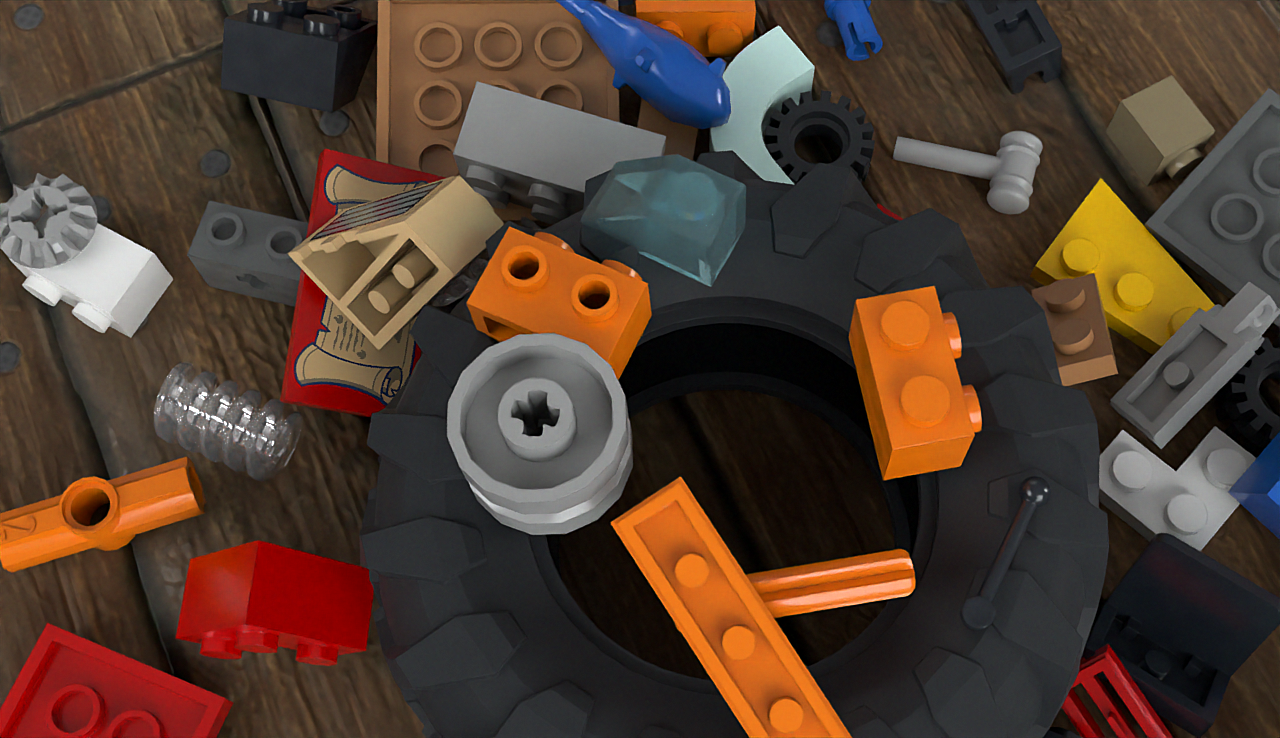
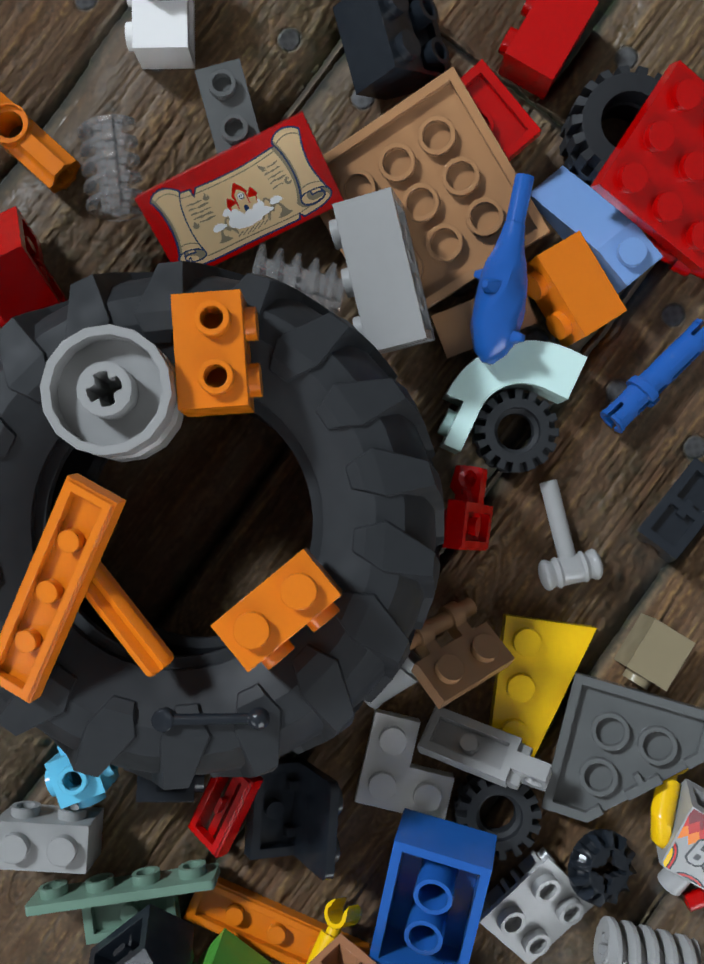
camera: 55 degrees right, 20 degrees up
tan wedge [288,175,504,350] -> none
clear light blue slope [580,154,746,287] -> none

